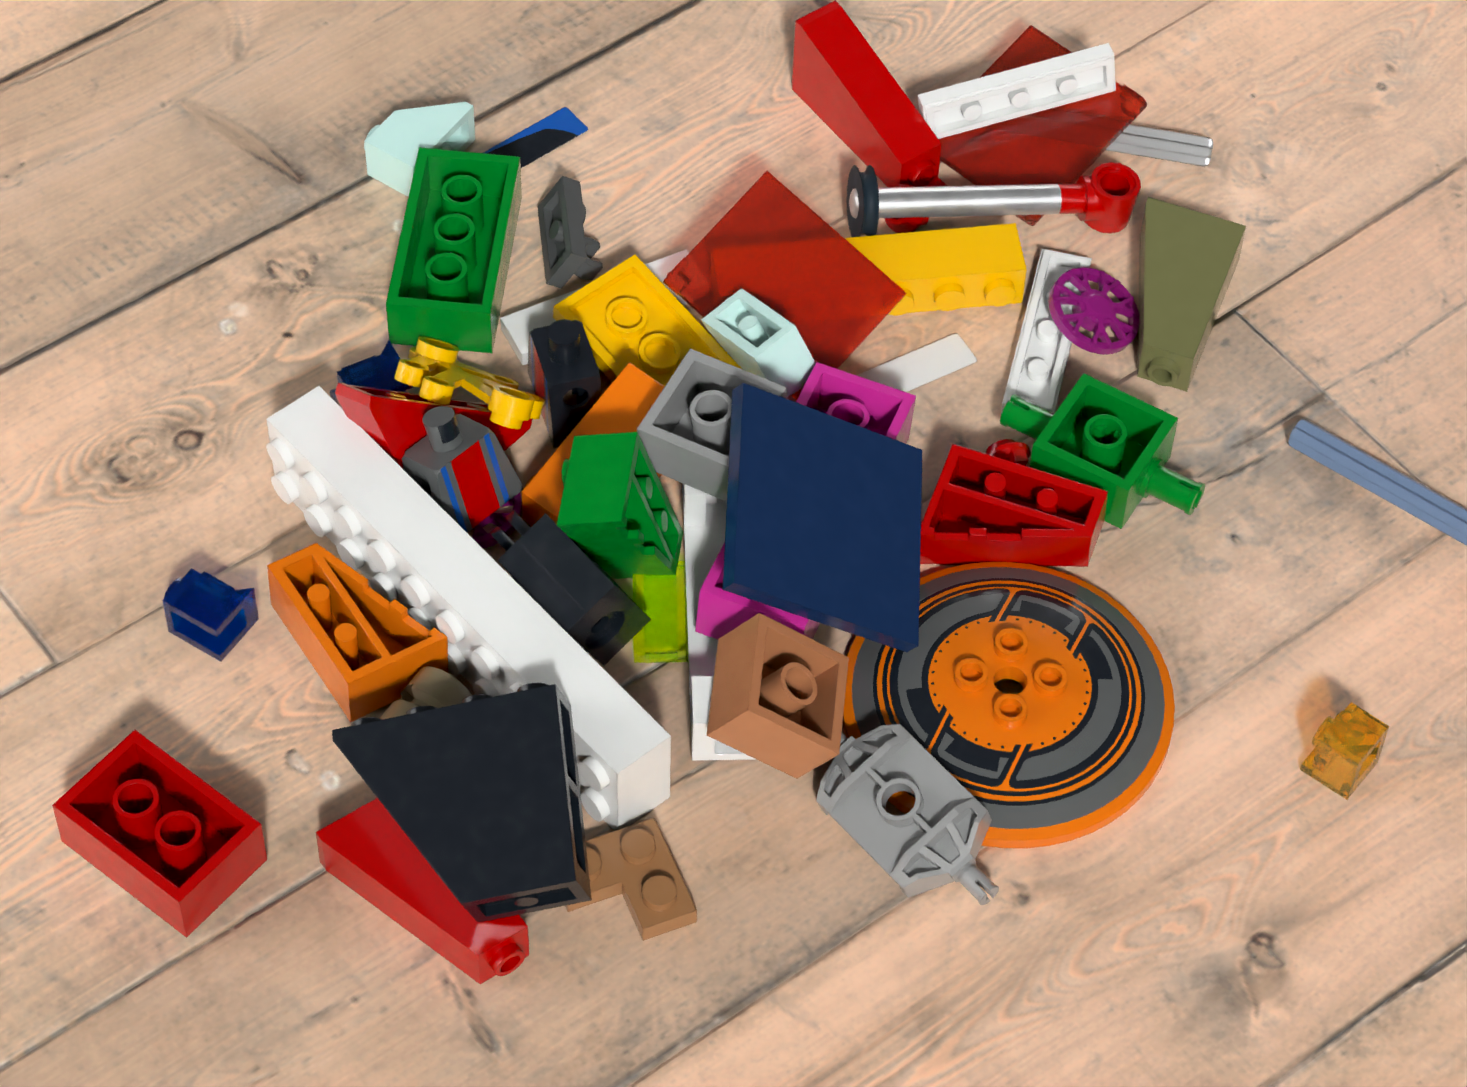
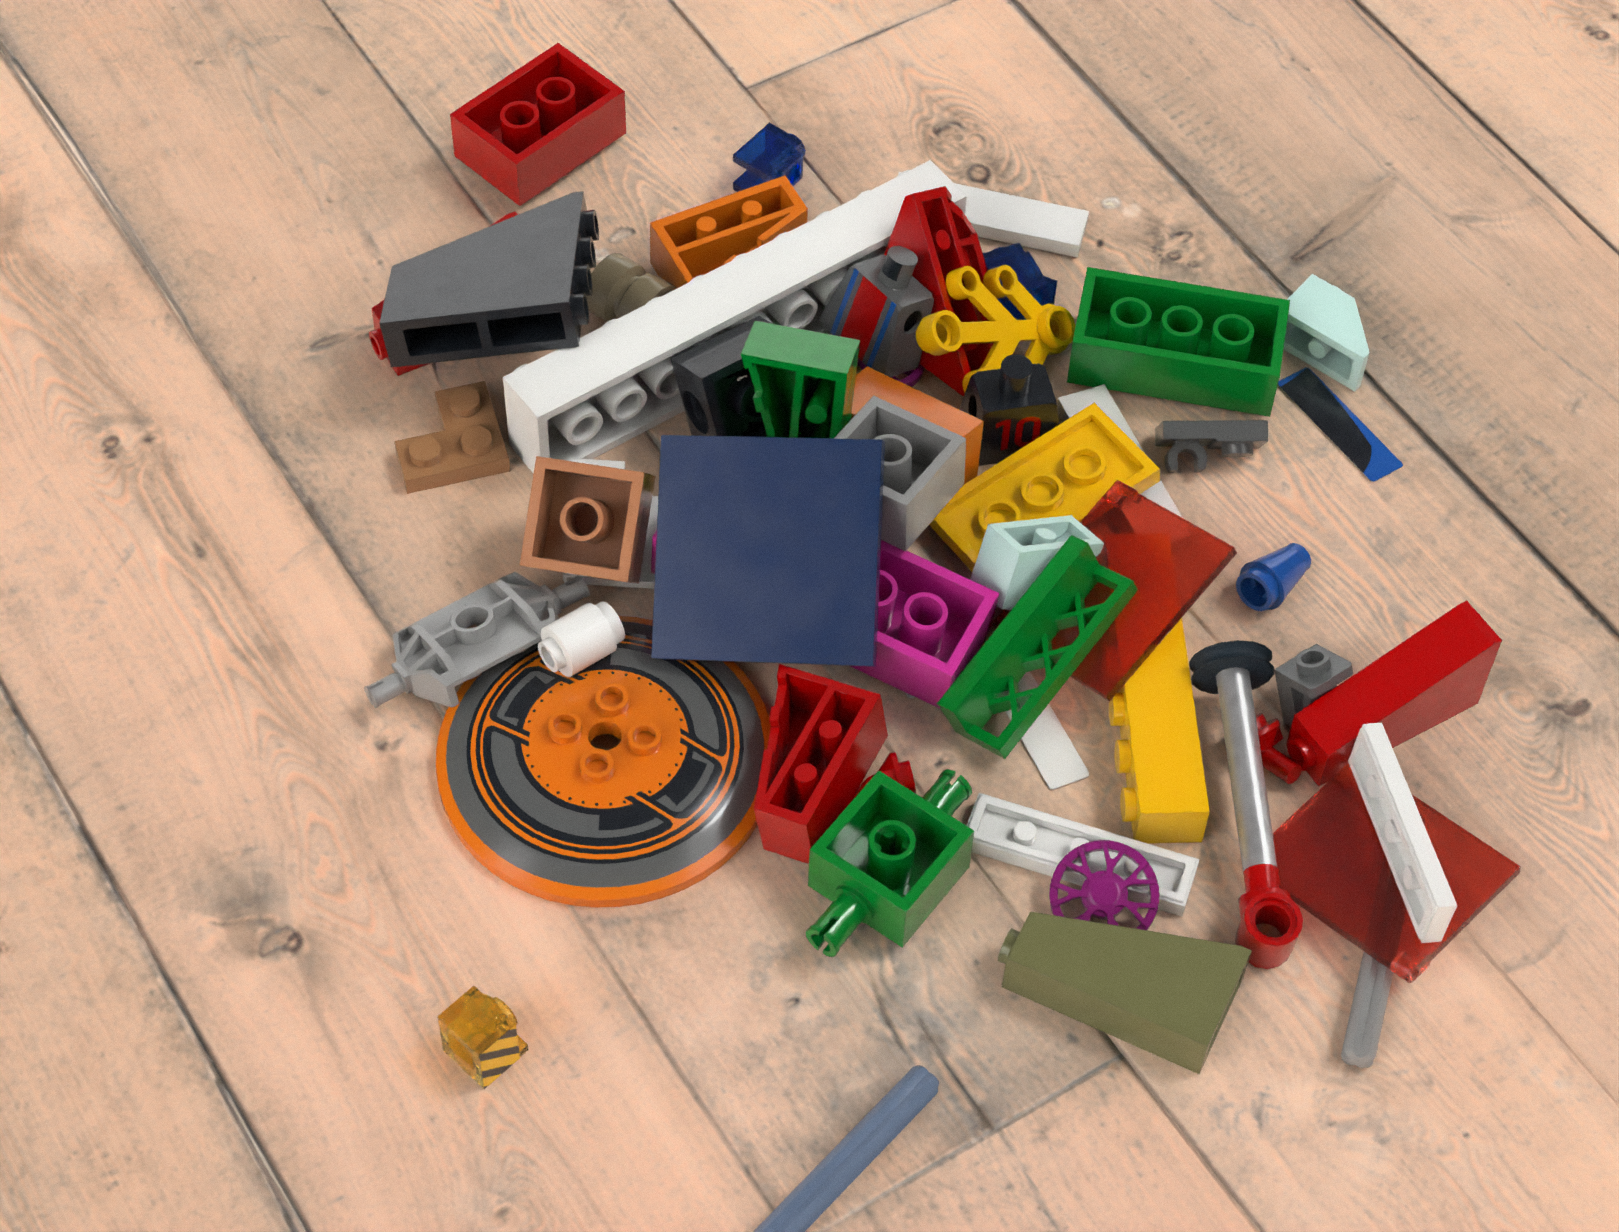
camera: 95 degrees right, 0 degrees up
none -> white brick [538,601,625,677]
none -> white tile [898,172,1089,258]
none -> green fence [937,535,1138,759]
none -> blue cone [1236,543,1311,611]
none -> dark grey bracket [1274,644,1353,727]

